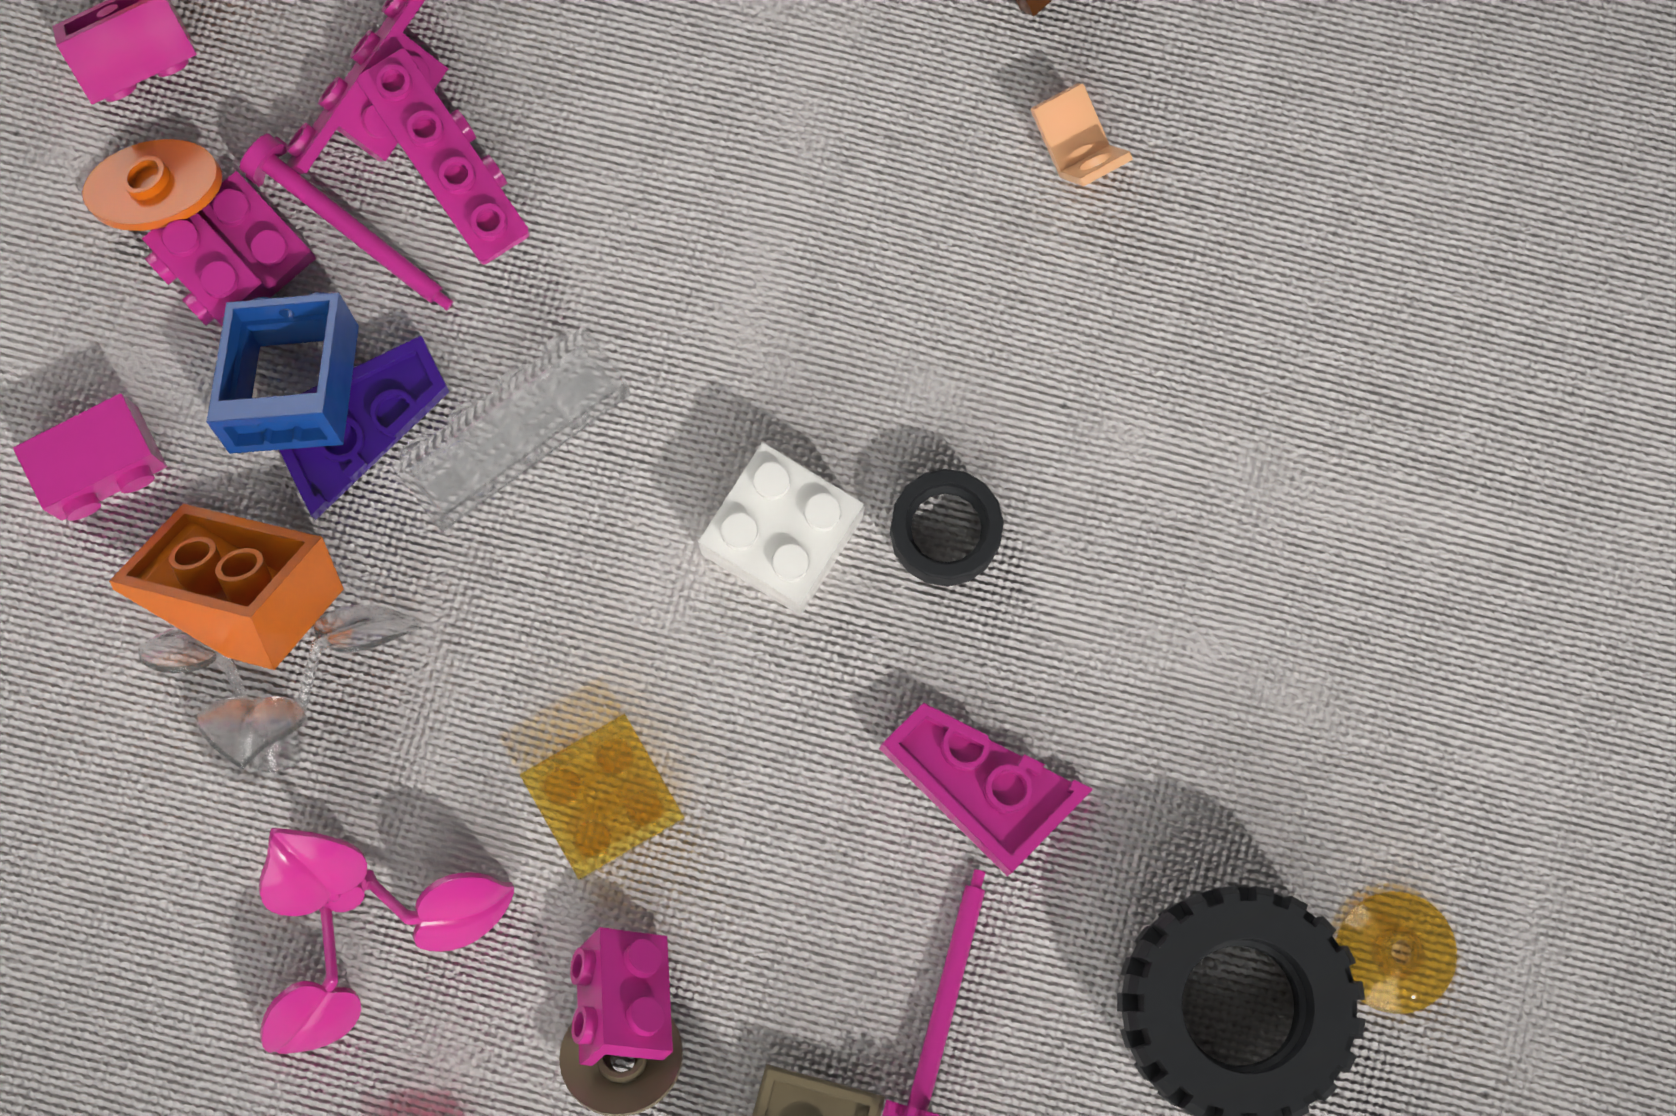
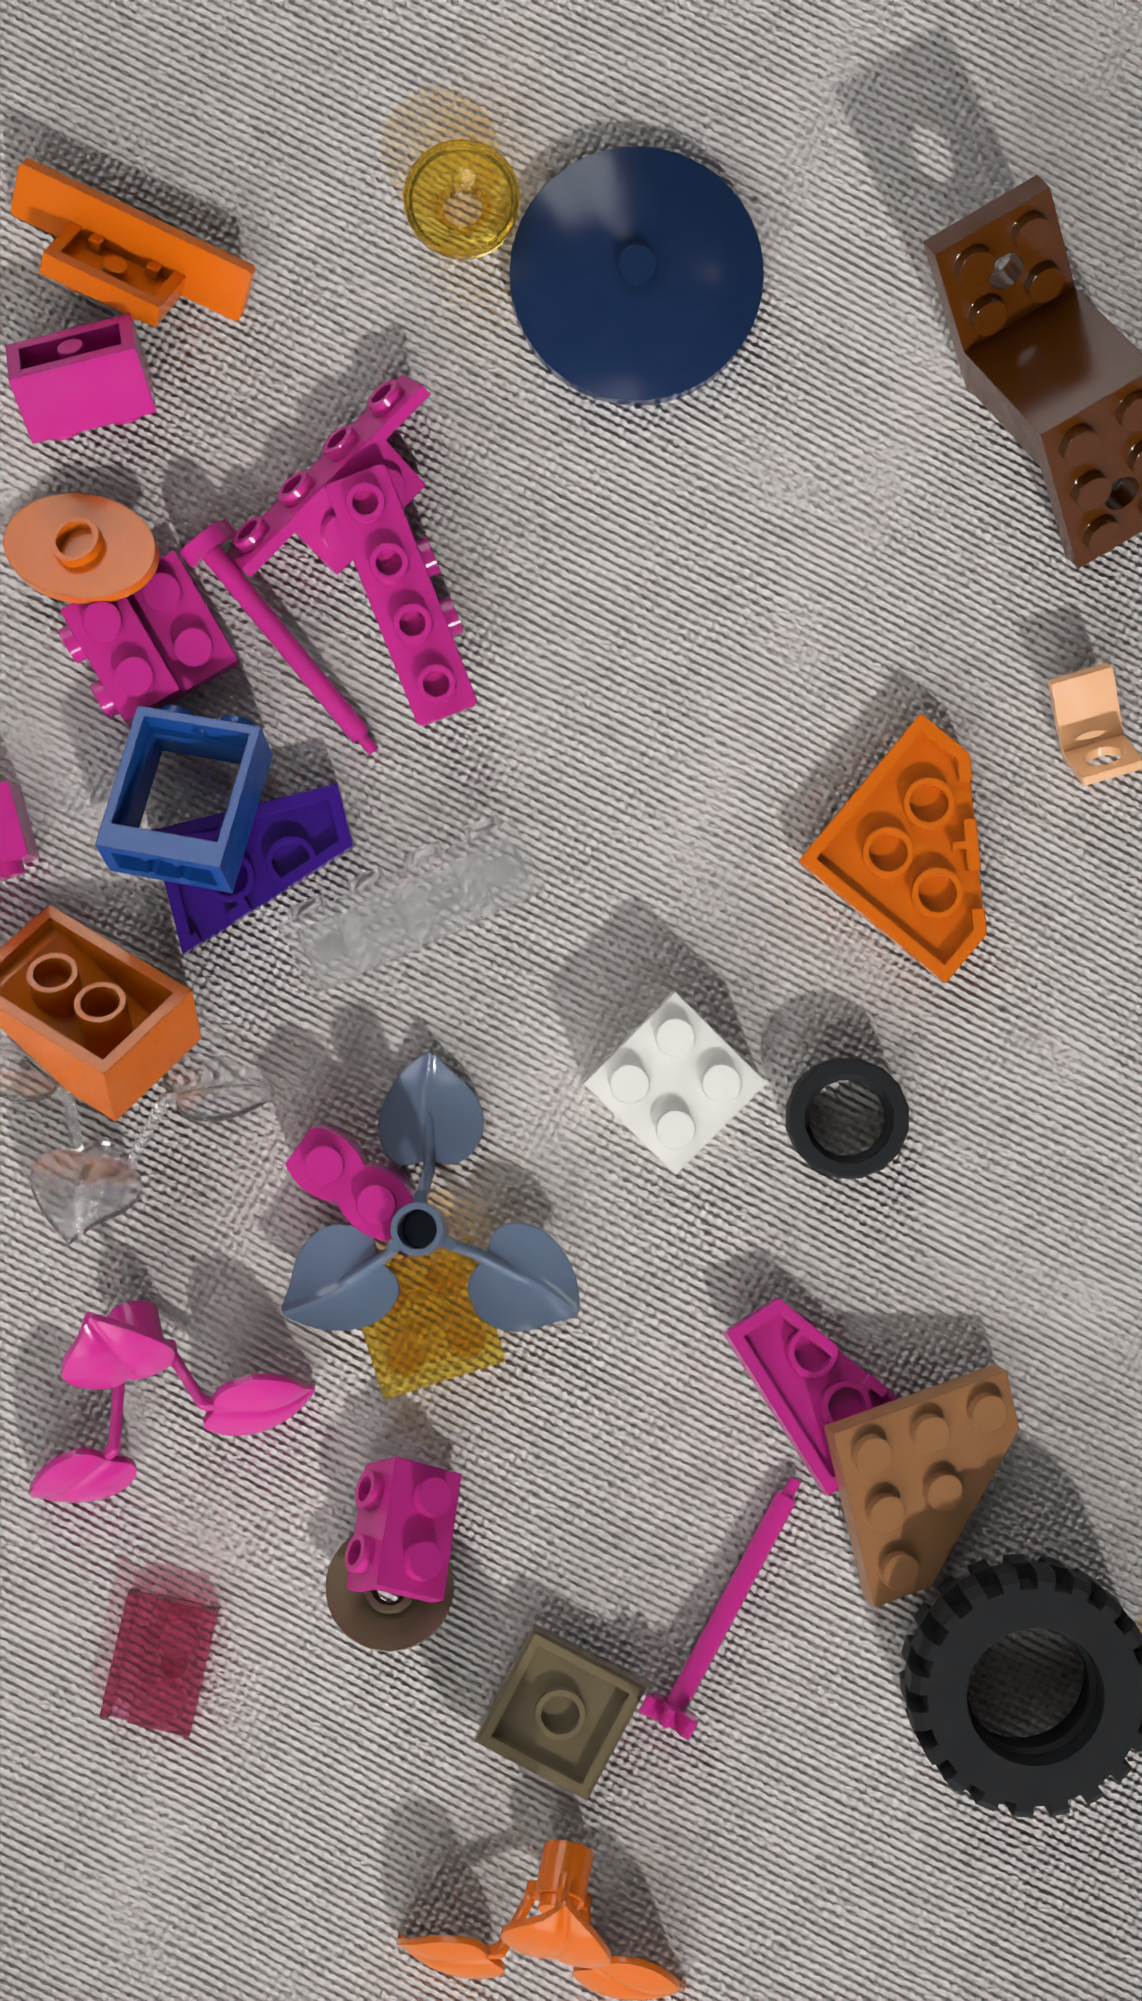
camera: 15 degrees right, 10 degrees up
none -> sand blue plant [281,1053,580,1332]
none -> dark pink brick [285,1124,416,1241]
none -> orange plate [797,713,987,983]
none -> medium nougat plate [824,1364,1019,1608]

